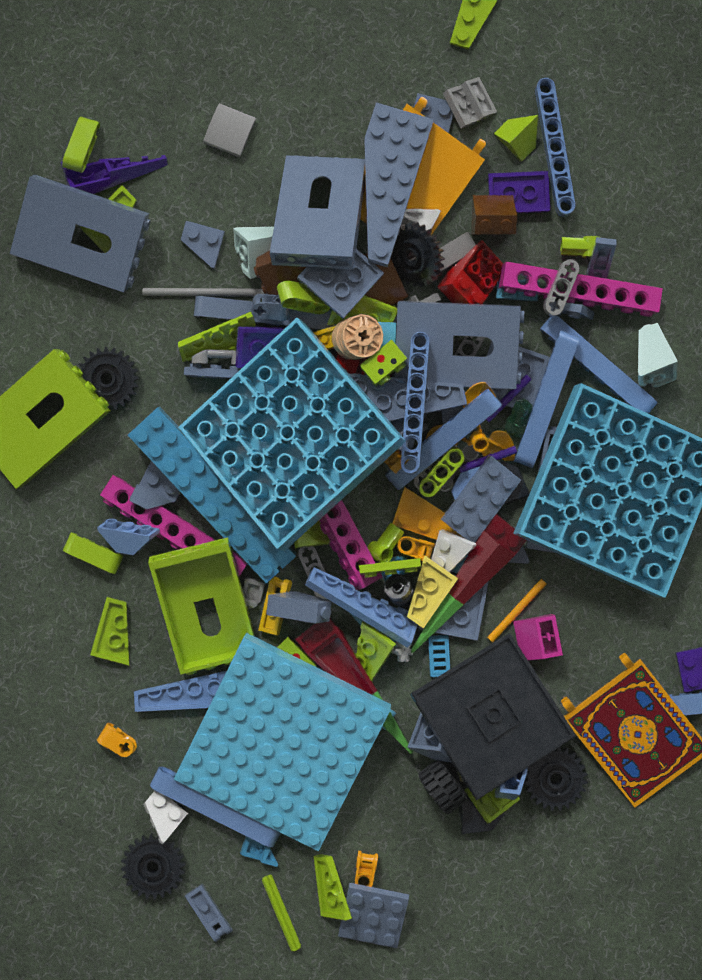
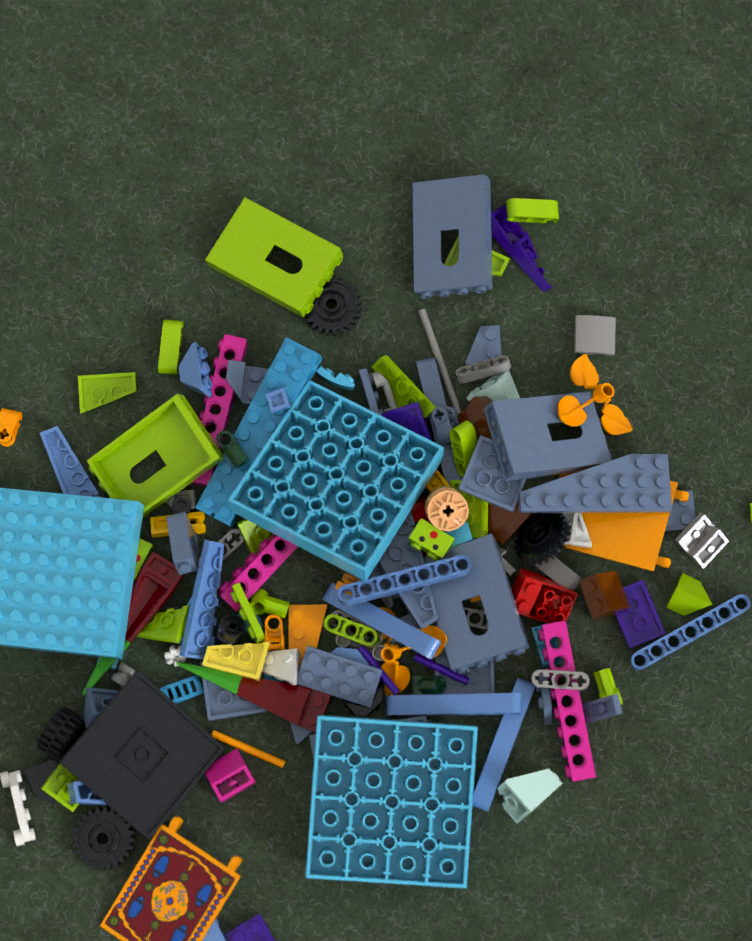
camera: 70 degrees right, 10 degrees down
none -> white plate [0,770,36,846]
none -> light grey wheel [111,662,135,686]
none -> black plate [171,497,191,515]
none -> clear green piece [216,430,250,469]
none -> medium blue plate [265,388,291,414]
none -> medium azure slope [316,366,355,391]
none -> light grey beam [455,356,511,383]
none -> light orange plant [558,354,633,435]

